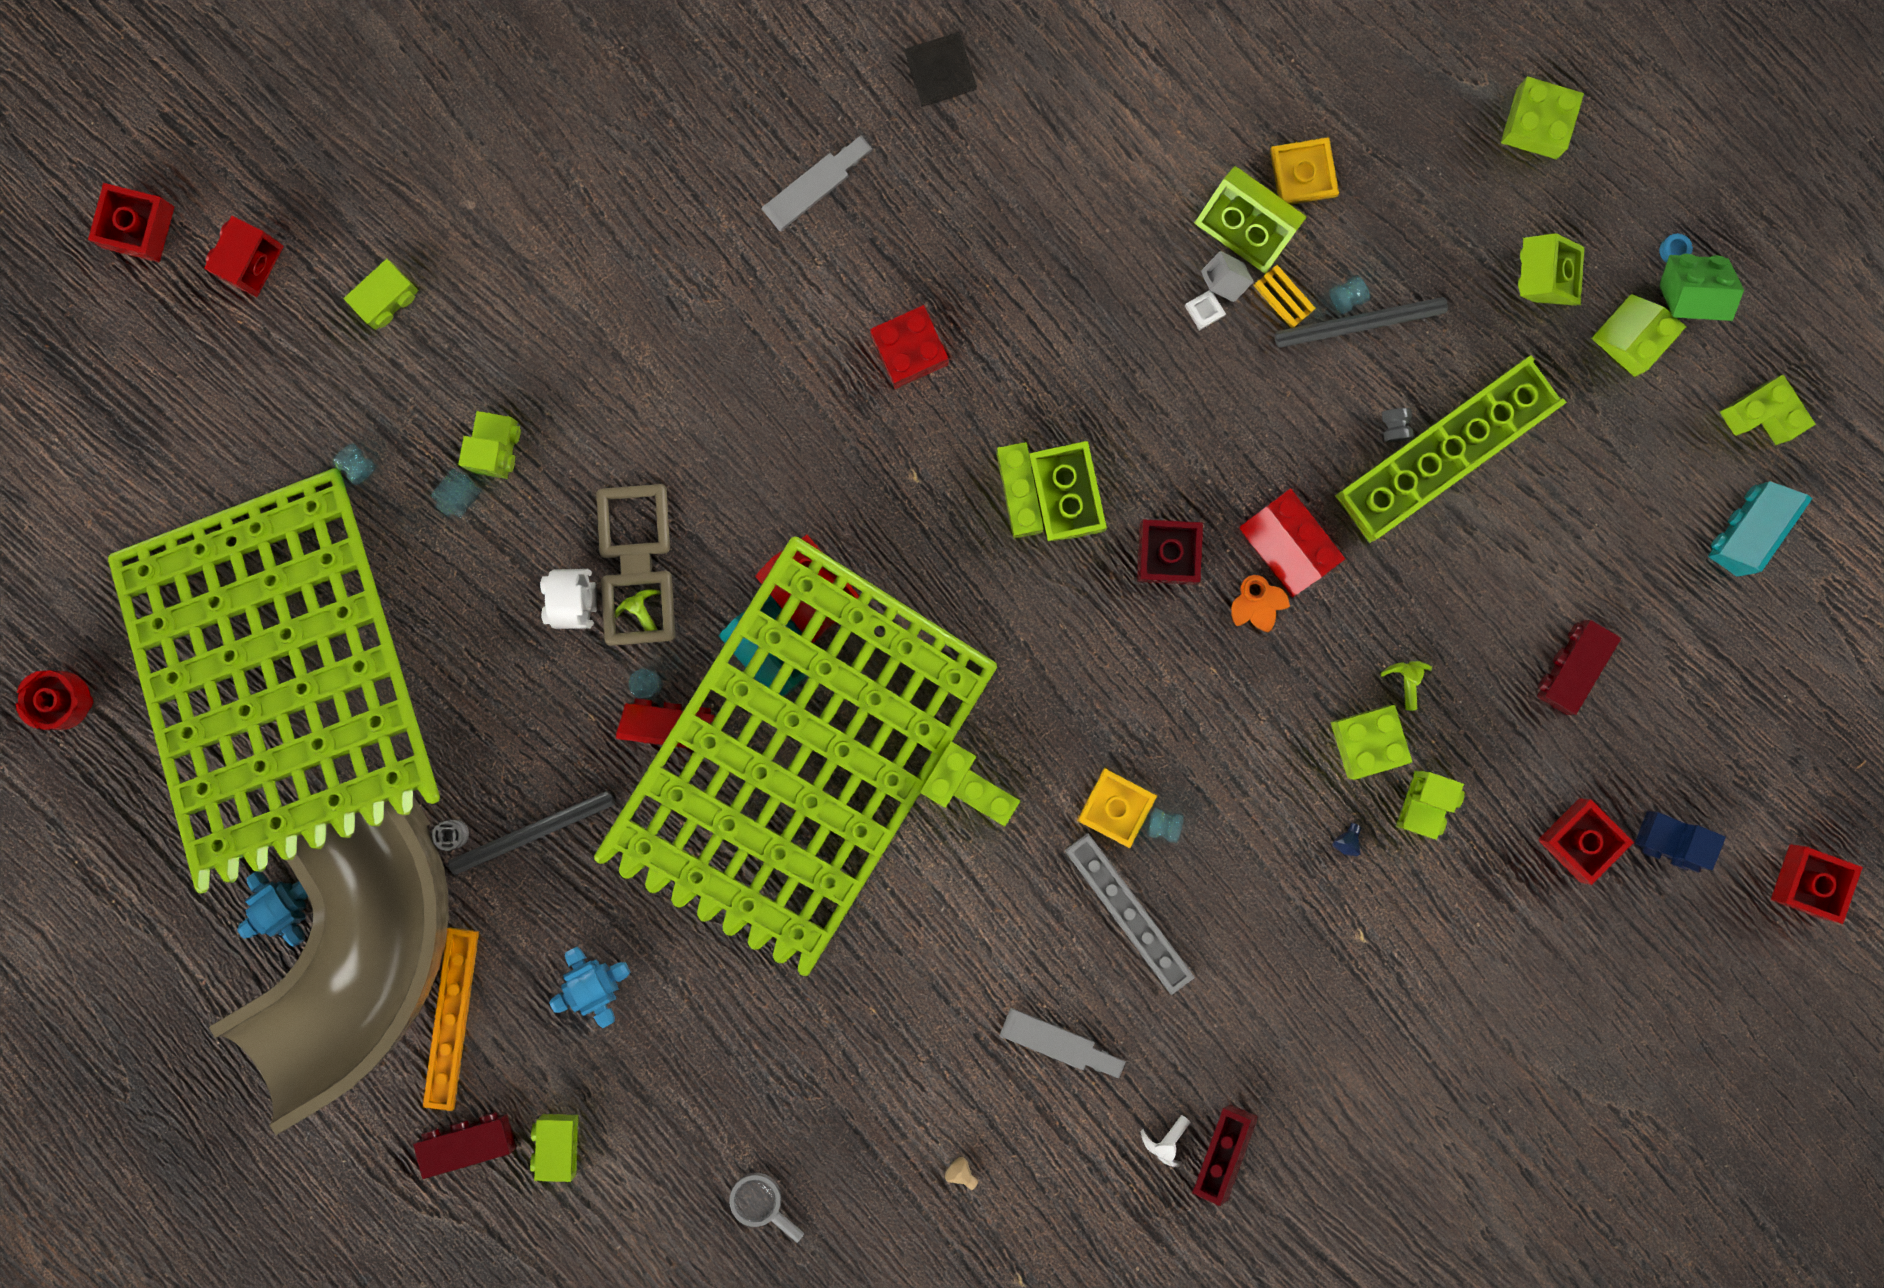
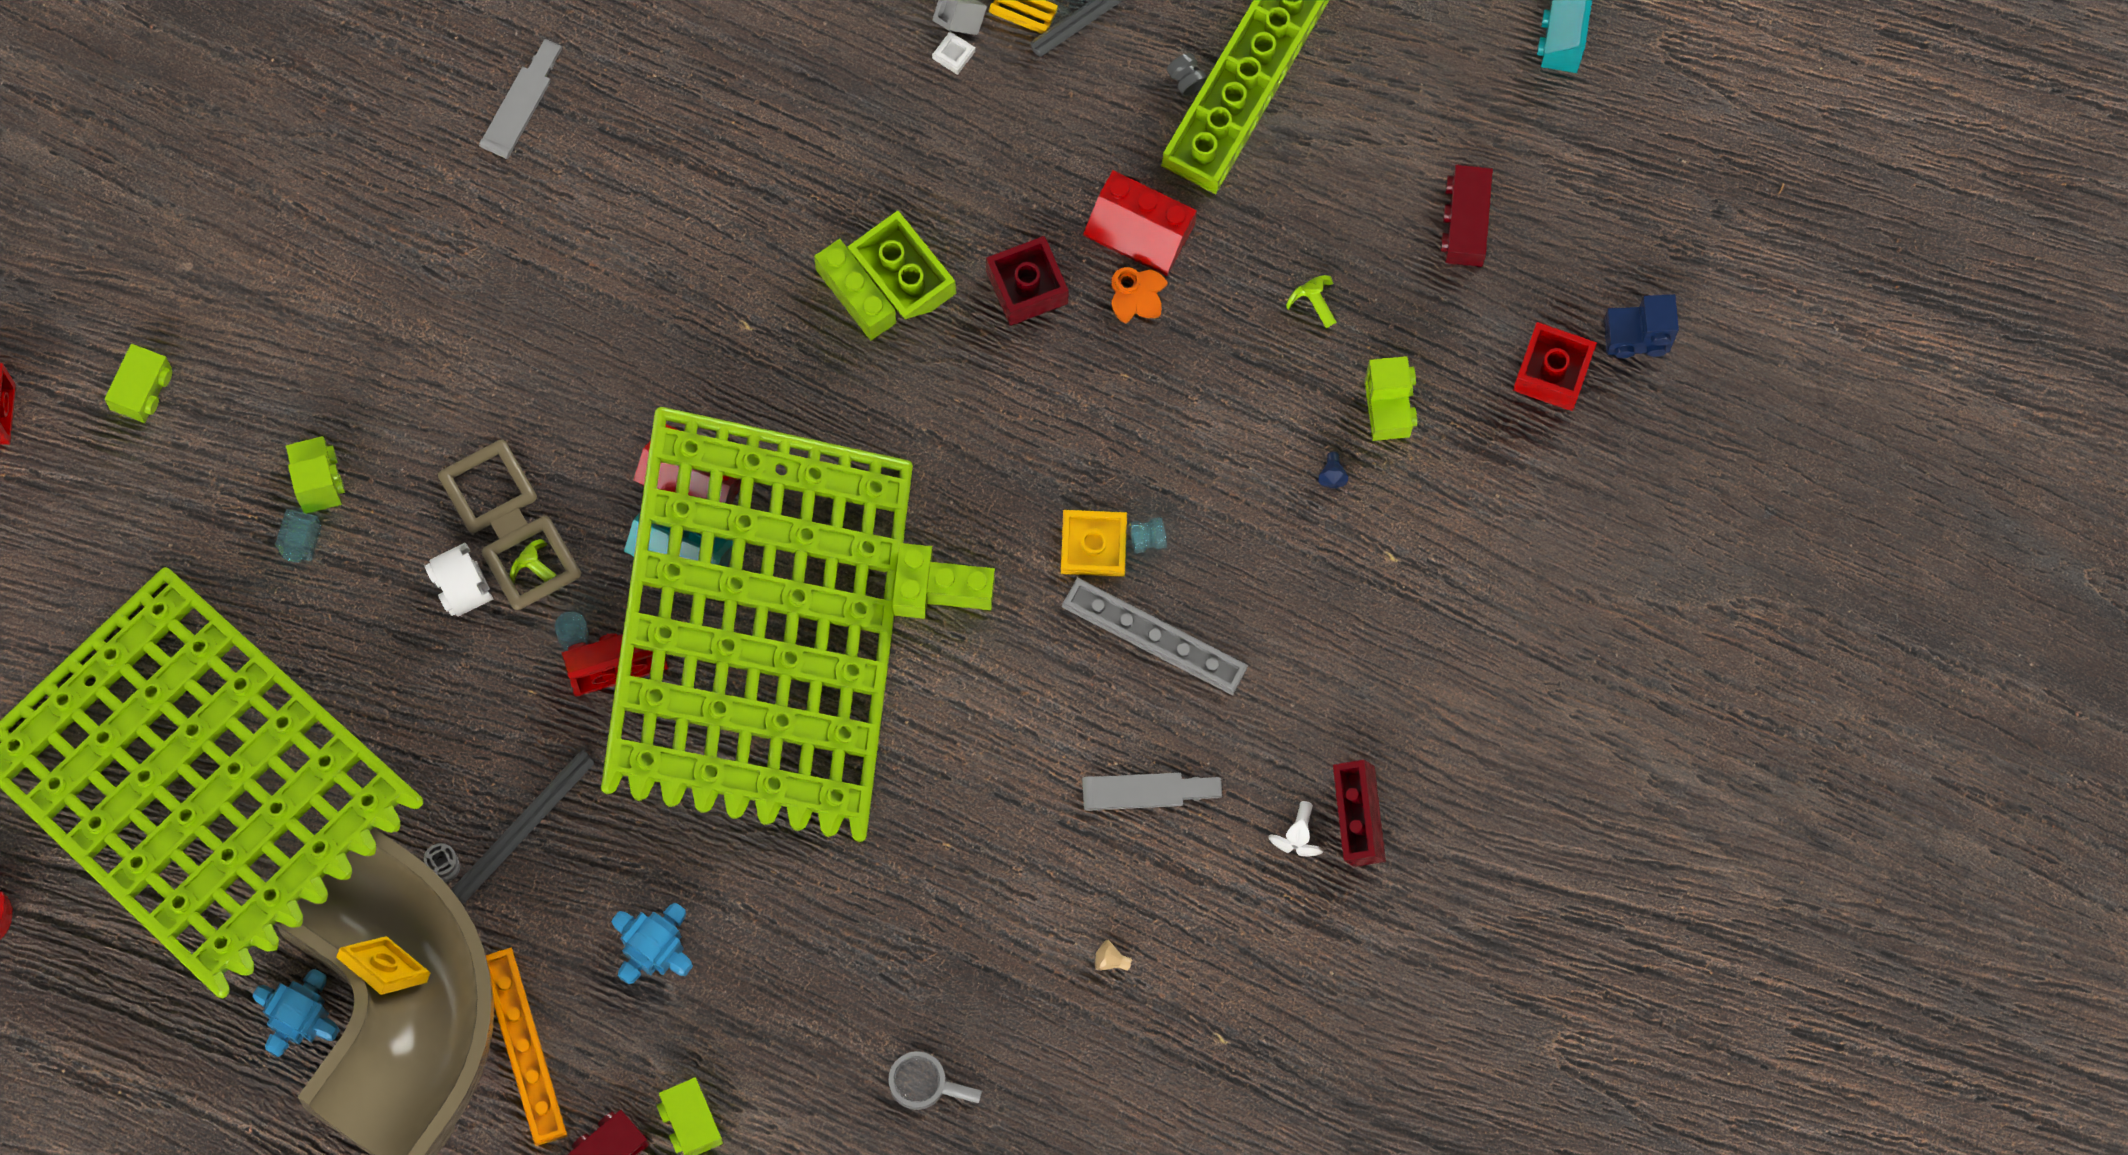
camera: 30 degrees left, 15 degrees down
clear light blue wheel [333,444,376,485] -> none
red brick [870,305,949,389] -> none
lime brick [1331,705,1413,780] -> none
red brick [1771,844,1863,924] -> none
none -> yellow tile [336,936,431,995]

